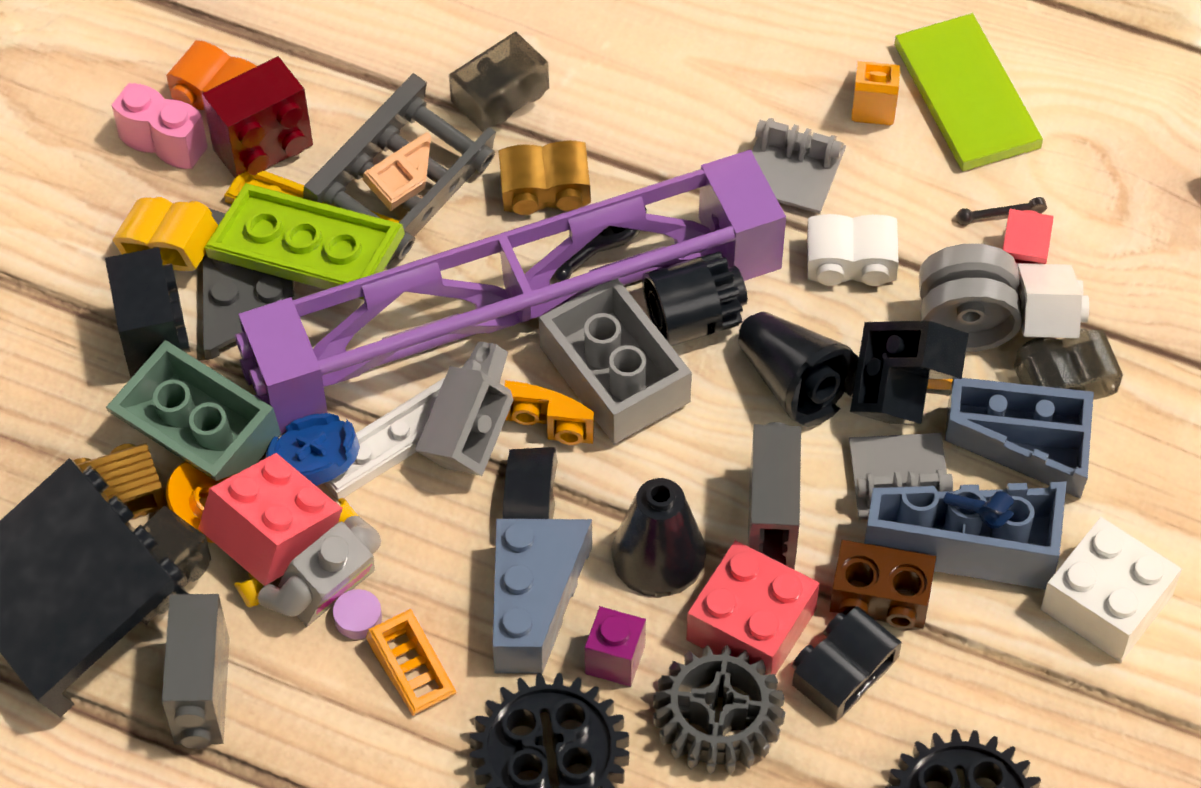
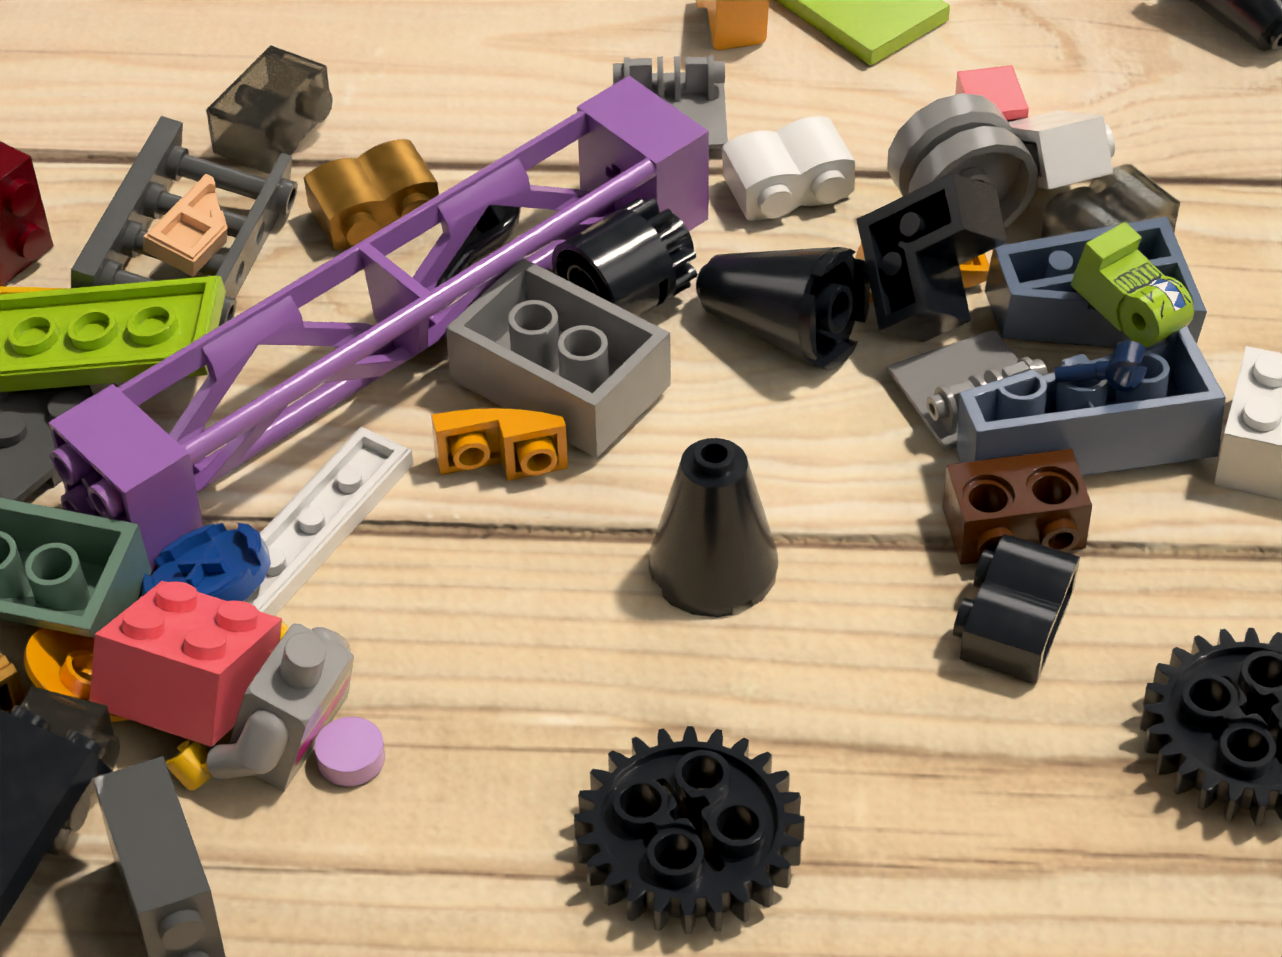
camera: 20 degrees left, 10 degrees down
light orange slope [366,609,456,716] -> none
light grey hinge [415,342,514,476] -> none
sand blue wedge [493,519,592,674] -> none
black slope [503,447,558,519] -> none
magenta brick [585,606,646,687] -> none
dark grey gear [653,644,785,775] -> none
coral brick [686,540,820,675] -> none
dark grey brick [748,422,801,570] -> none
black hinge [956,197,1047,225] -> none
none -> lime leg [1070,222,1194,347]

